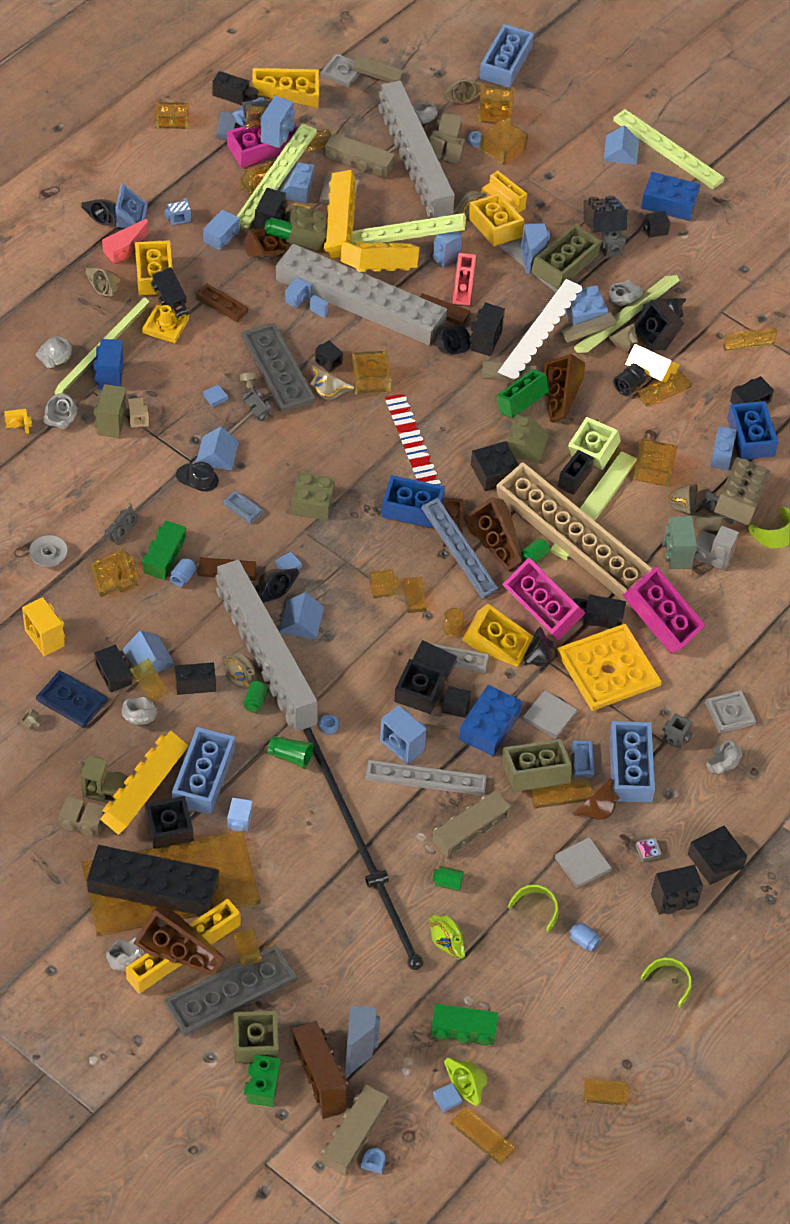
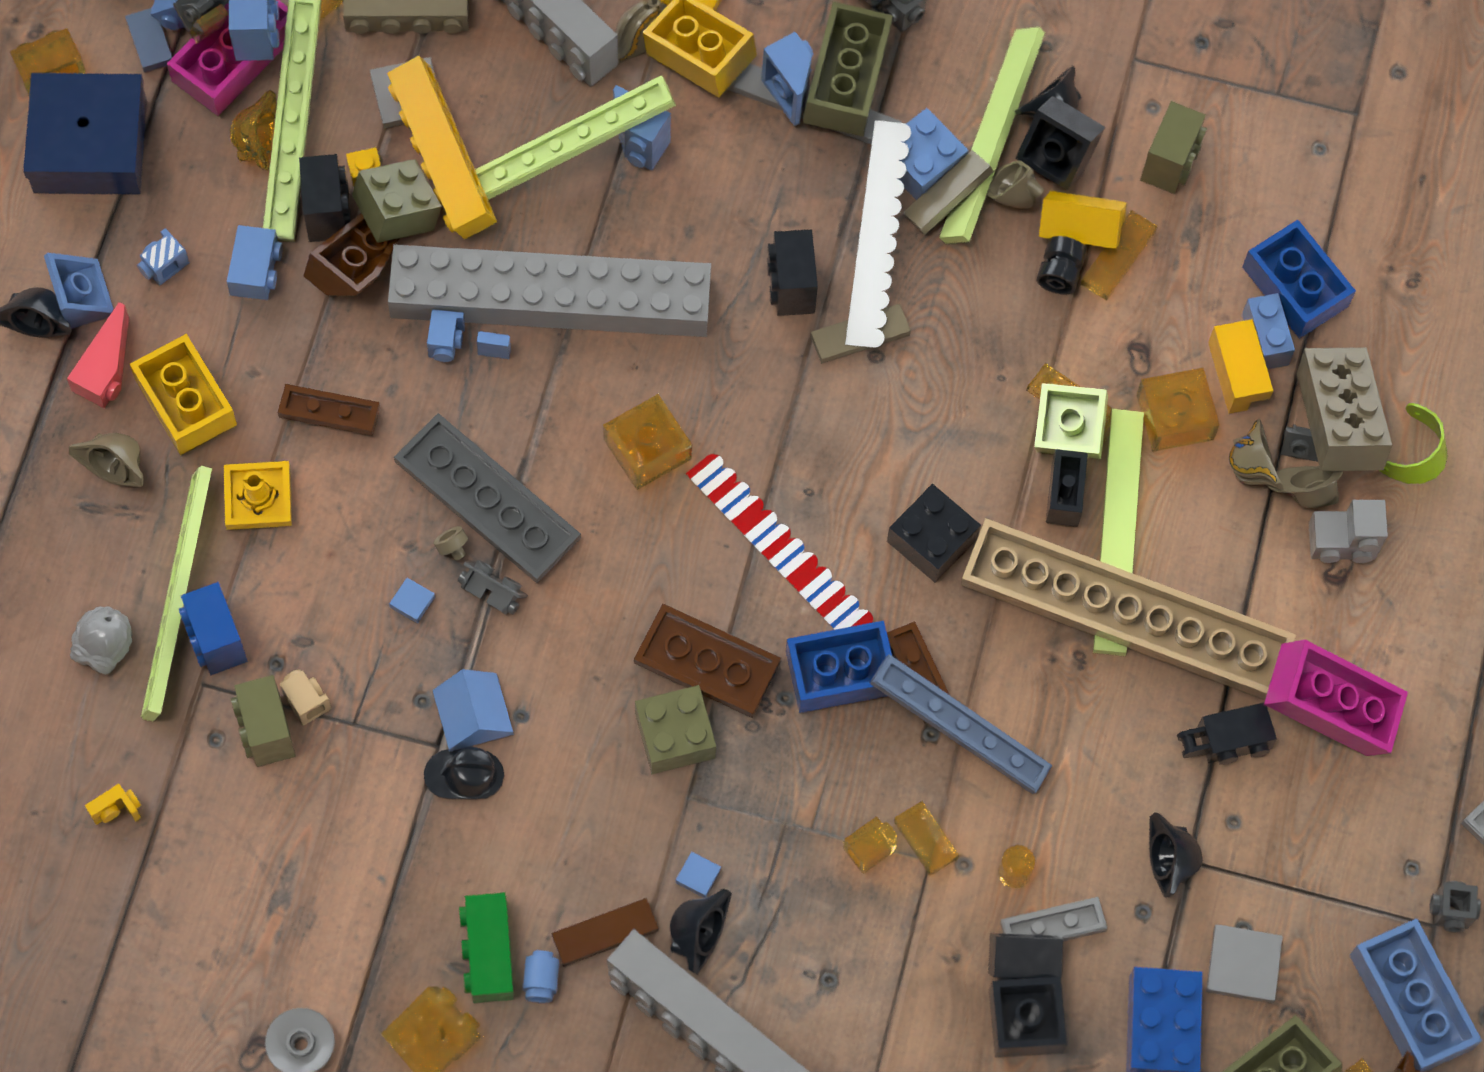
camera: 25 degrees left, 15 degrees up
light grey hair [43,393,78,430] -> none
dark grey hinge [104,506,138,545] -> none
black brick [150,267,189,320] -> none
sand blue tile [223,490,263,524] -> none
green brick [264,217,292,240] -> none
medium blue slope [277,162,314,203] -> none
medium blue slope [279,592,324,639] -> none
dark tan hat [310,366,355,400] -> none
black brick [315,340,343,373] -> none
yellow wedge [340,241,419,272] -> none
reddish brown tile [420,293,470,326] -> none
black piece [434,325,471,355] -> none
black brick [440,686,471,718] -> none
coral slope [452,253,476,306] -> none
yellow slope [462,604,533,667] -> none
reddish brown wedge [464,497,524,571] -> none
green brick [496,369,549,418] -> none
dark pink brick [502,558,585,640] -> none
olive slope [507,415,549,464] -> none
green brick [521,538,550,563] -> none
reddish brown wedge [543,354,585,423] -> none
yellow piece [557,624,662,711] -> none
medium blue tile [572,740,594,778] -> none
light grey hair [609,280,643,306] -> none
sand green brick [662,516,697,569] -> none
clear yellow tile [723,328,778,351] -> none
black brick [730,376,774,404] -> none
none -> dark blue container [23,73,147,195]
none -> reddish brown plate [634,604,781,718]
none -> olive brick [1140,101,1208,194]
none -> yellow piece [1208,319,1273,414]

